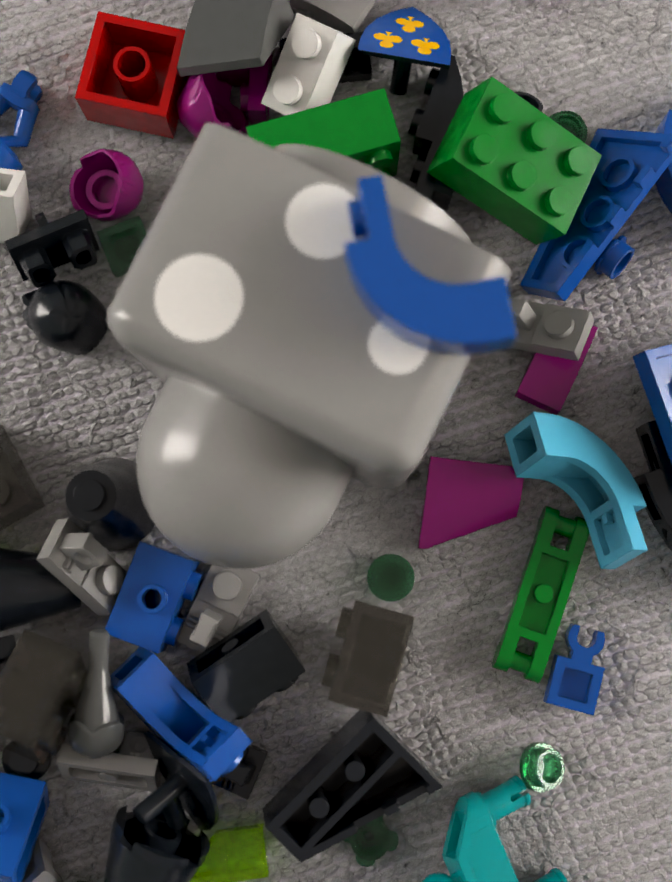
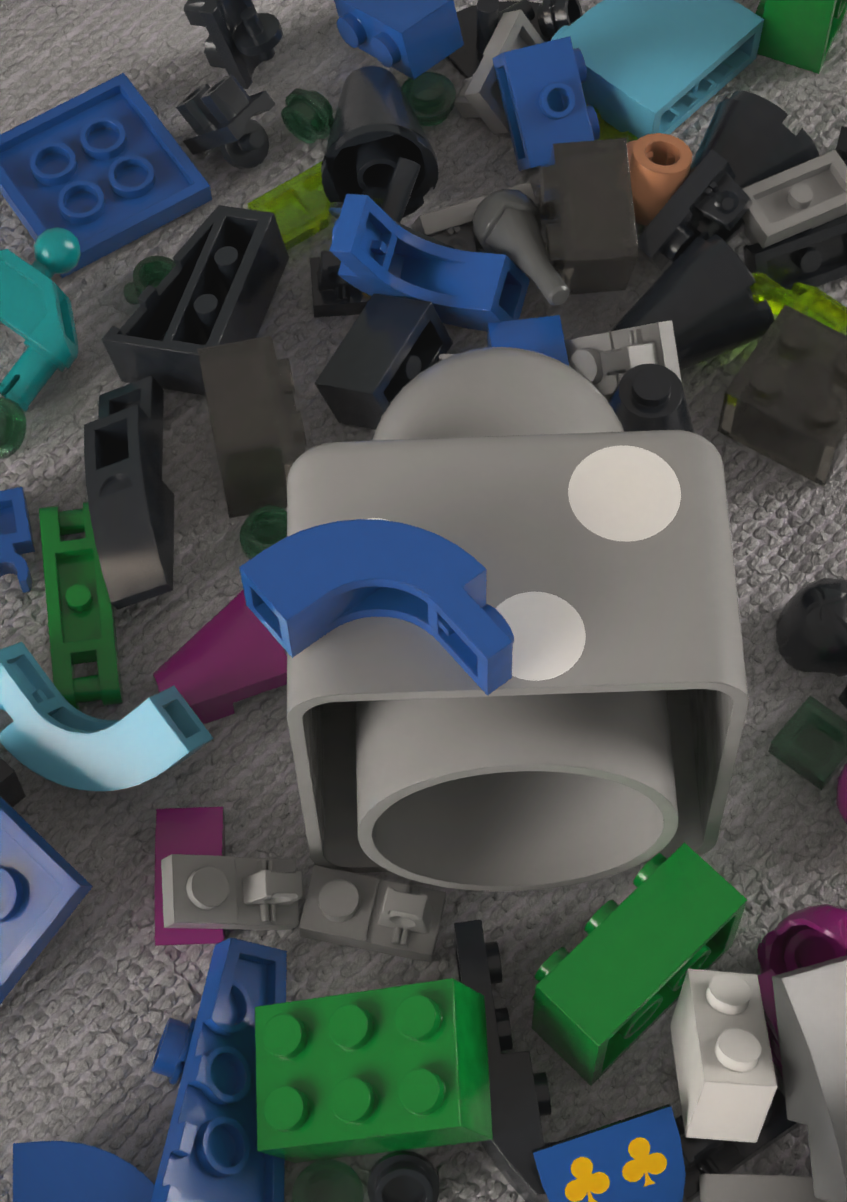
camera: 150 degrees right, 20 degrees down
none -> black slope [84,375,175,610]

